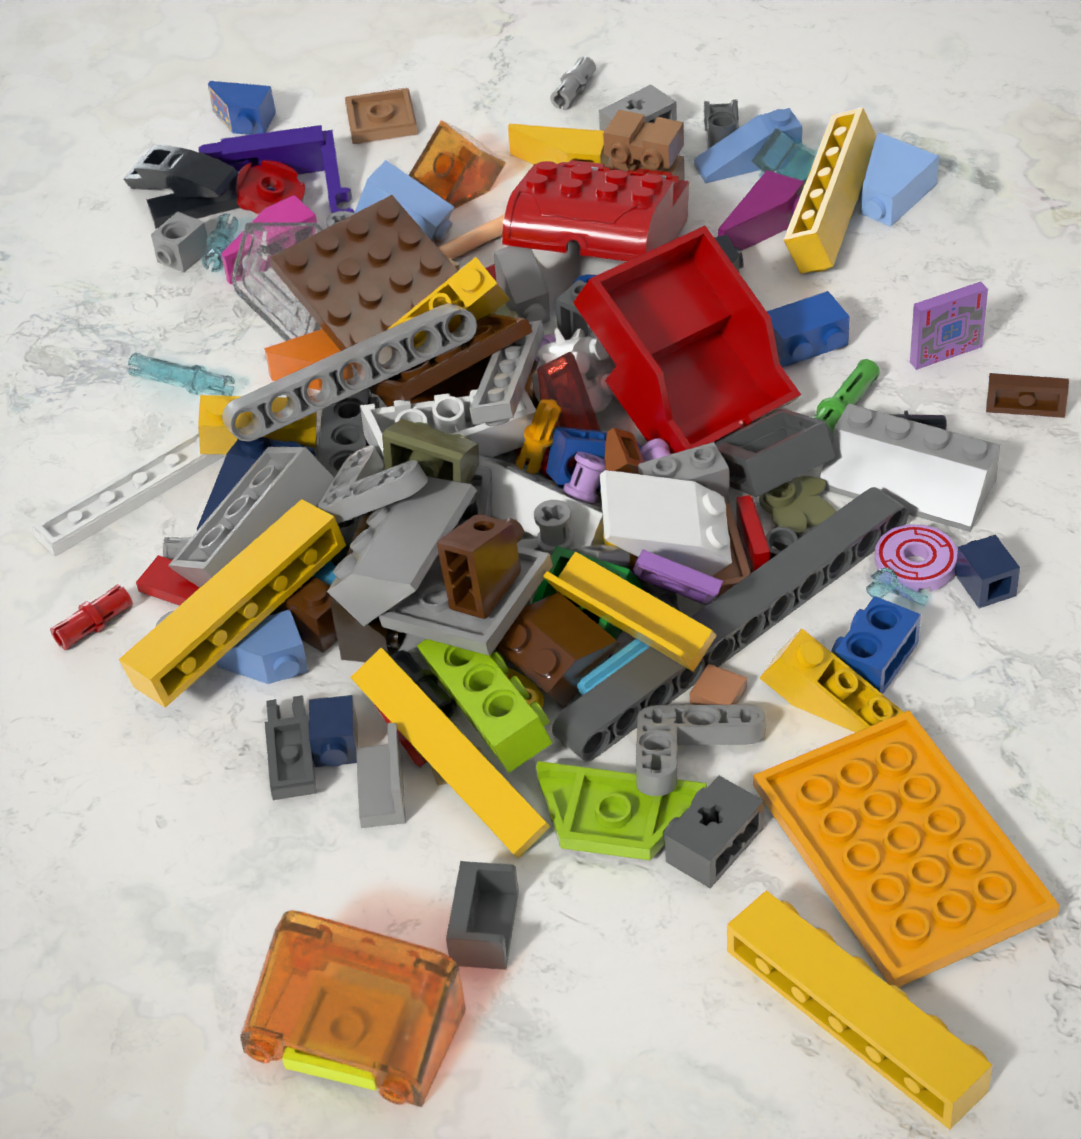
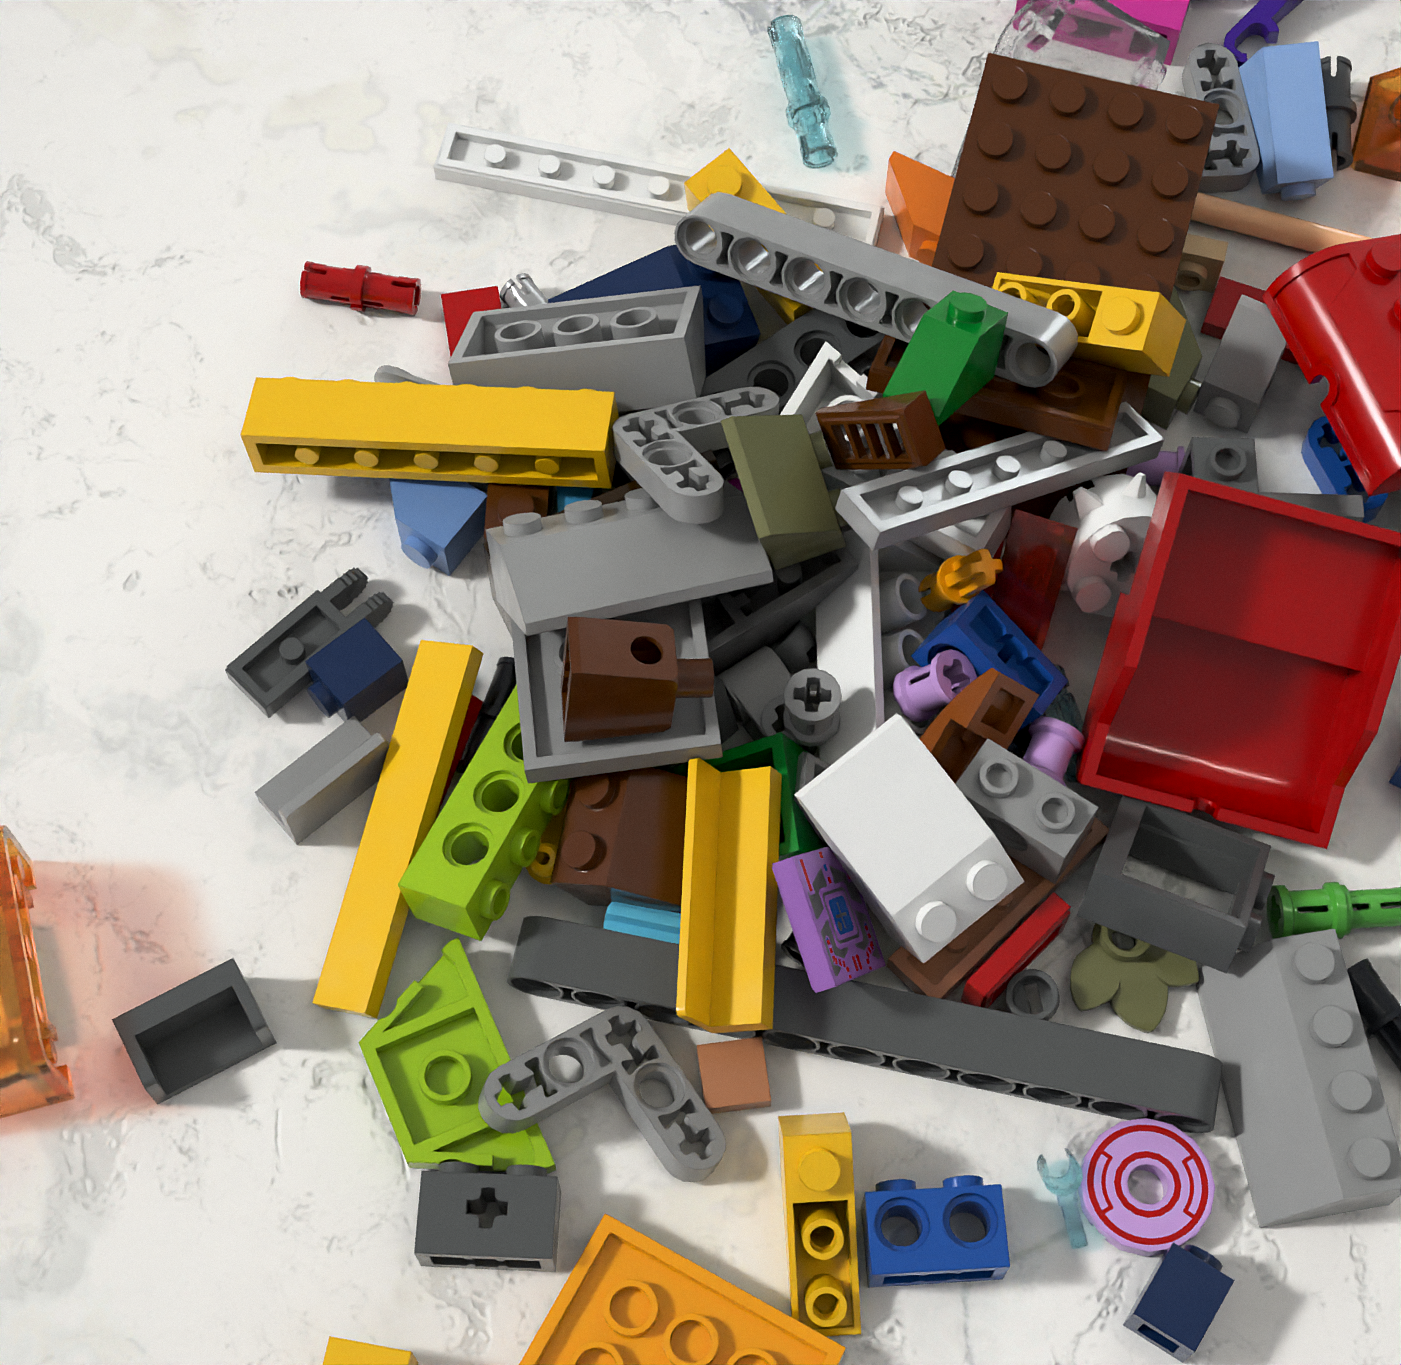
camera: 50 degrees right, 20 degrees up
none -> reddish brown slope [815,390,946,470]
none -> green slope [882,290,1008,426]

